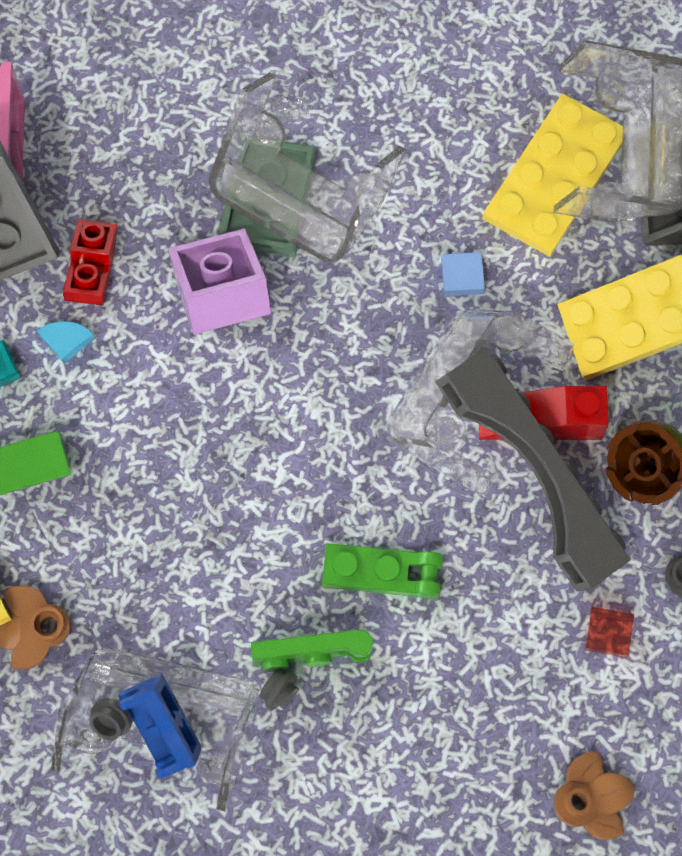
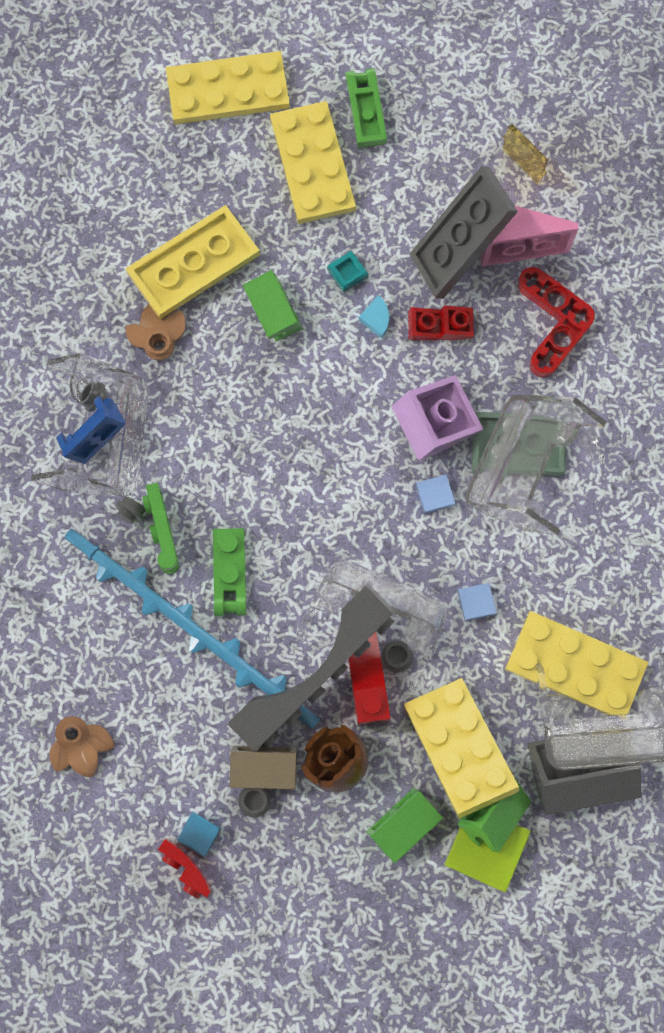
camera: 80 degrees right, 5 degrees up
clear red tile [584,607,634,658] -> none
none -> dark azure plant [64,529,321,729]
none -> dark tan hinge [230,746,297,789]
none -> dark grey plate [381,640,413,673]
none -> light blue tile [416,474,455,514]
none -> red beam [518,267,595,378]

